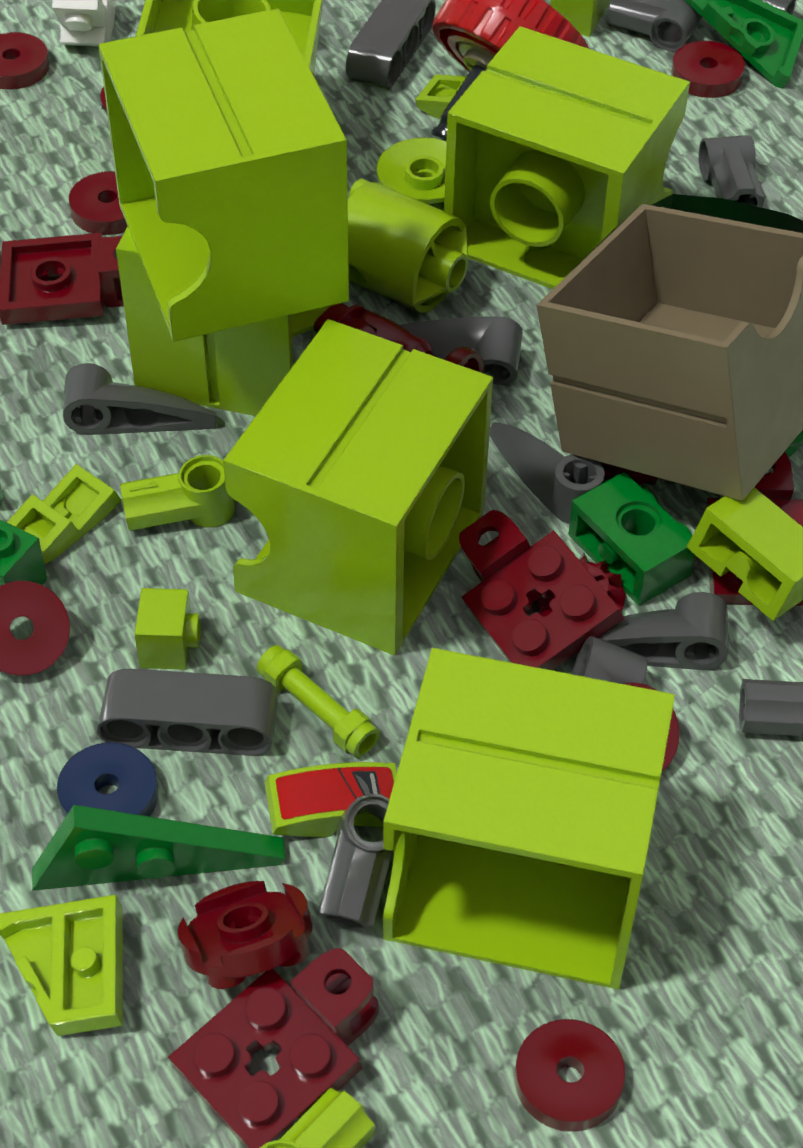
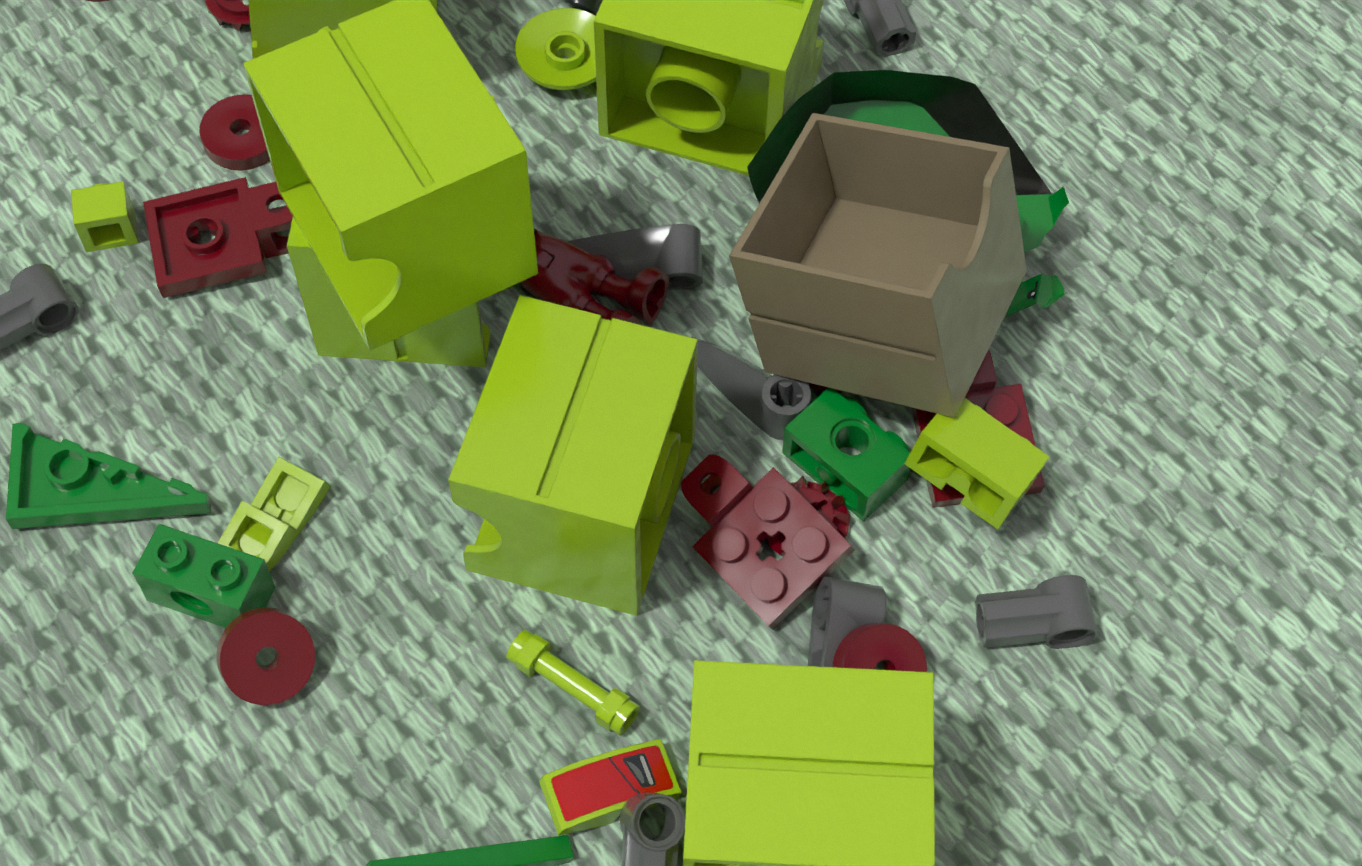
camera: 10 degrees left, 10 degrees up
dark blue piece [57,742,158,817] -> none
dark grey piece [63,363,216,435] -> none
dark grey beam [97,669,279,756] -> none
lime piece [120,455,235,531] -> none
lime plate [134,588,201,670] -> none
lime cylinder [348,179,469,313] -> none
dark grey piece [569,592,729,670] -> none

